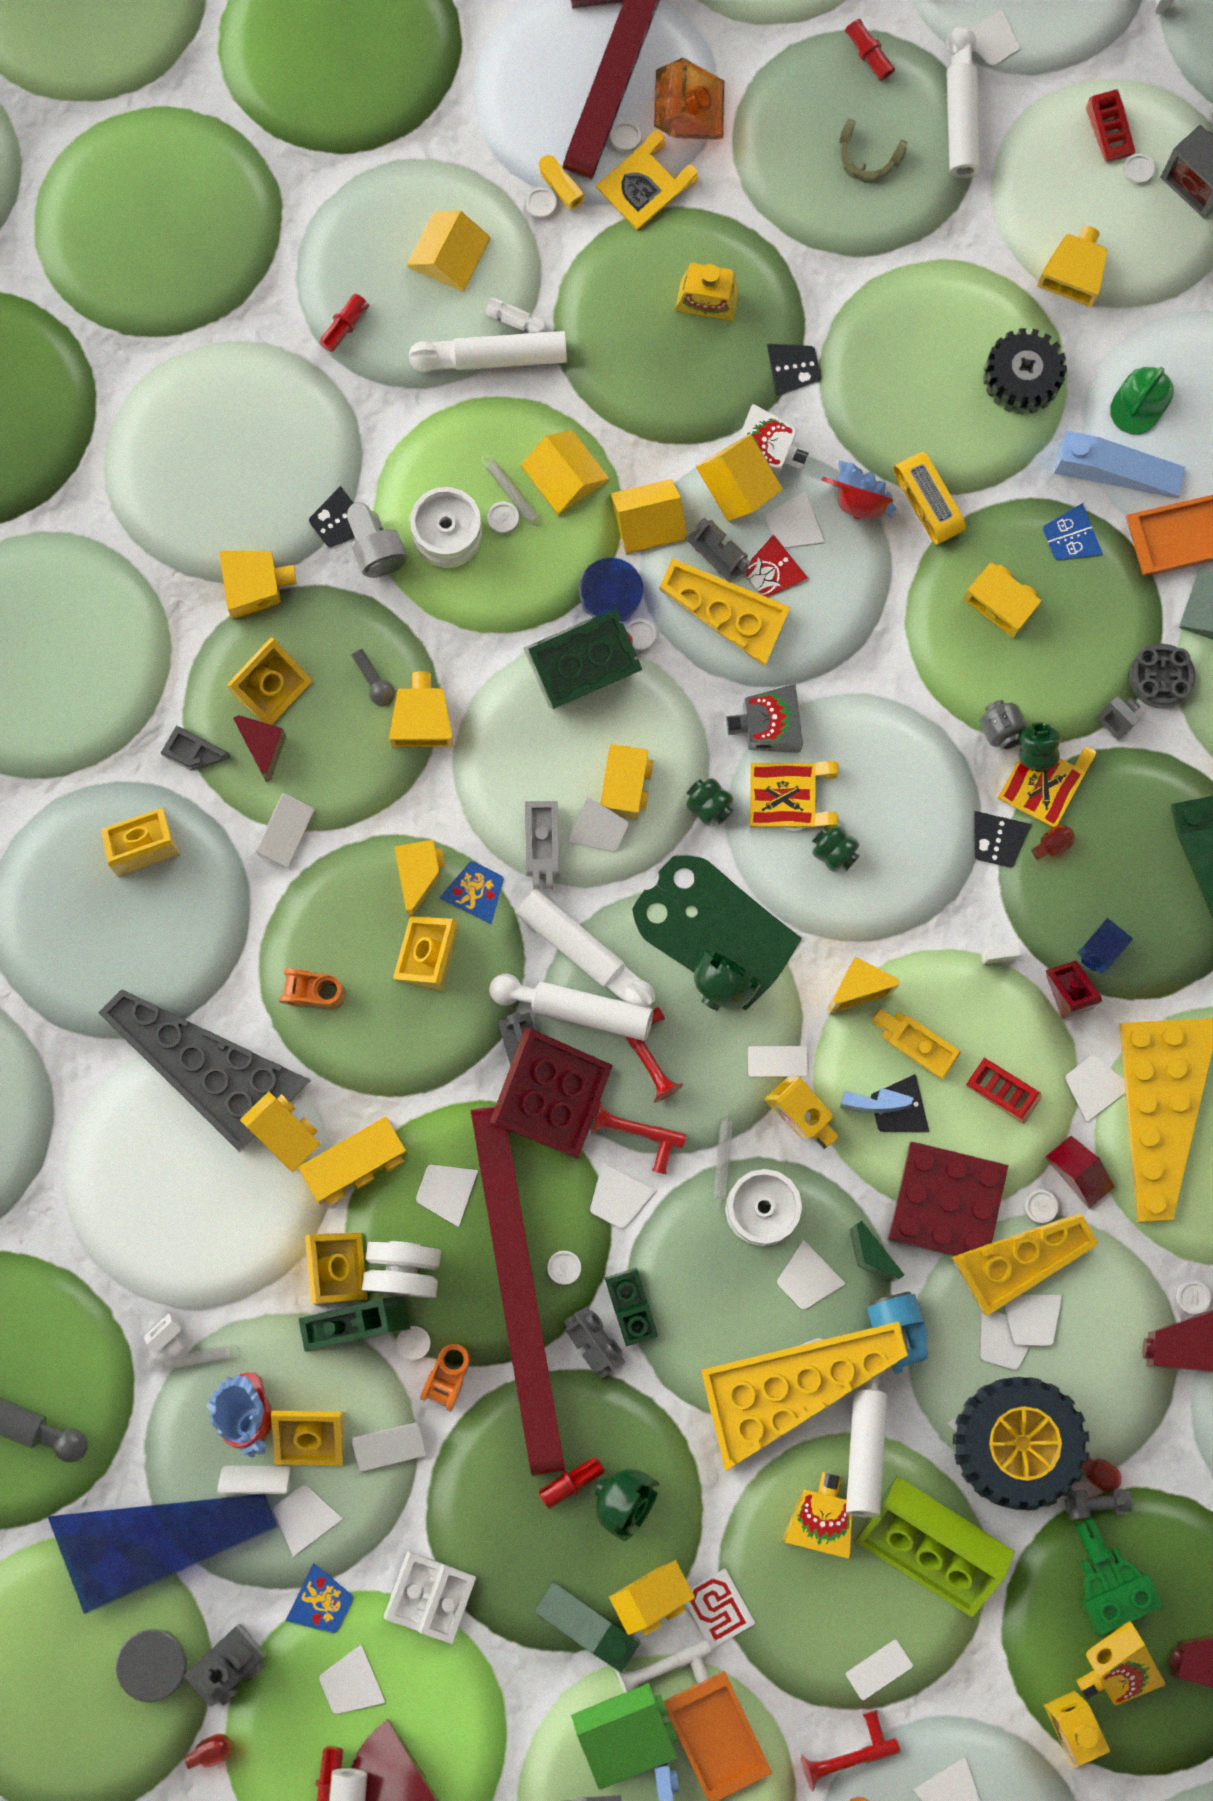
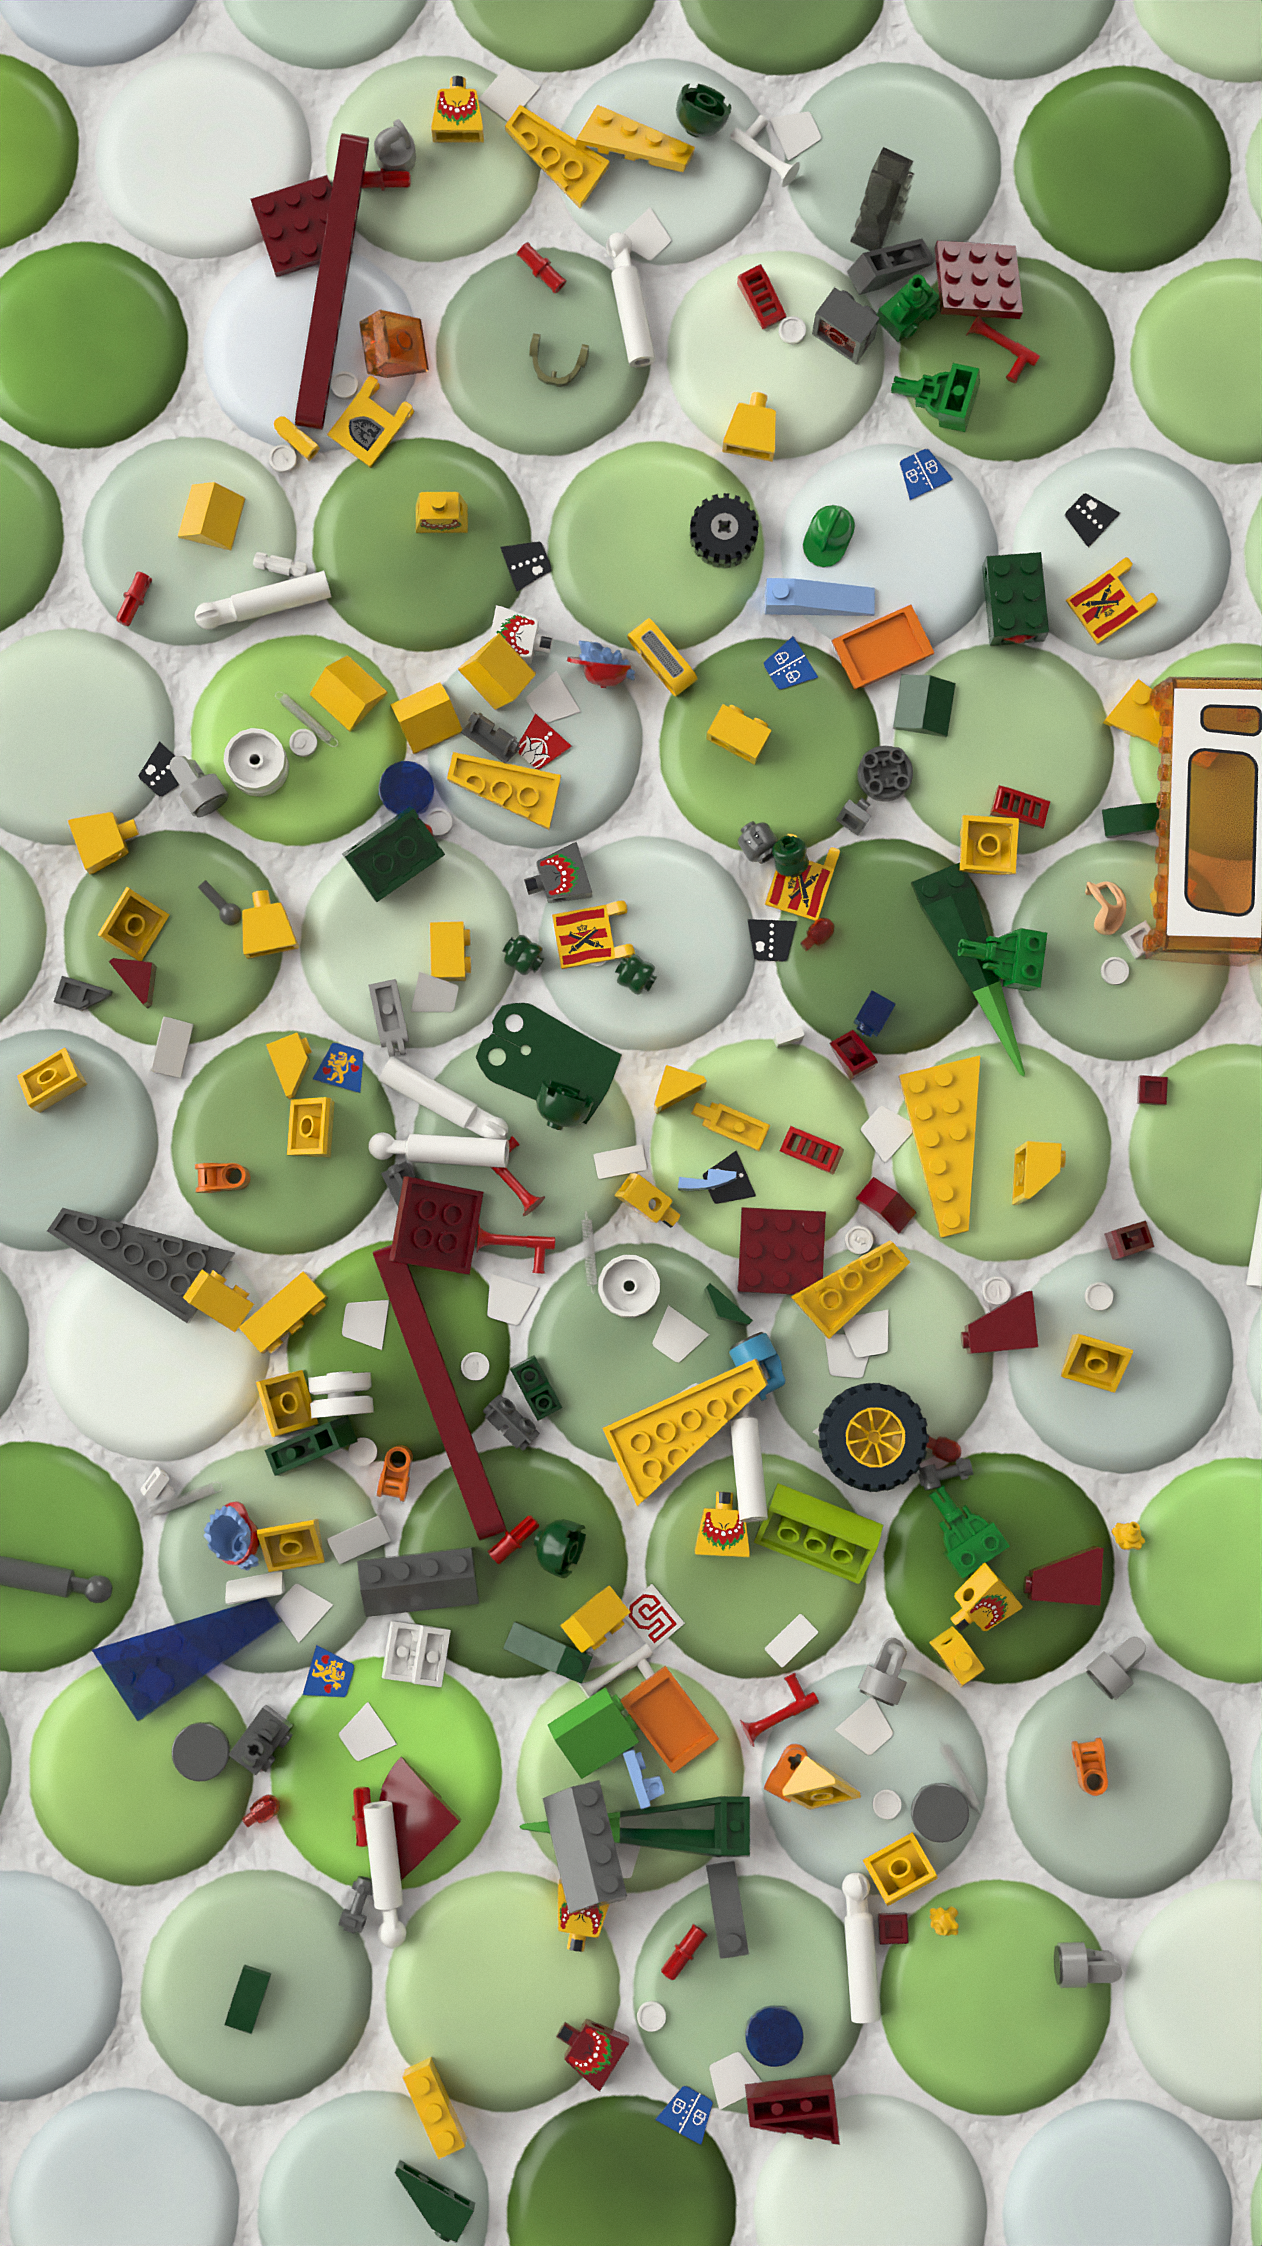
camera: 10 degrees left, 5 degrees up
none -> dark grey slope [357,1546,479,1617]
none -> light grey piece [858,1638,907,1707]

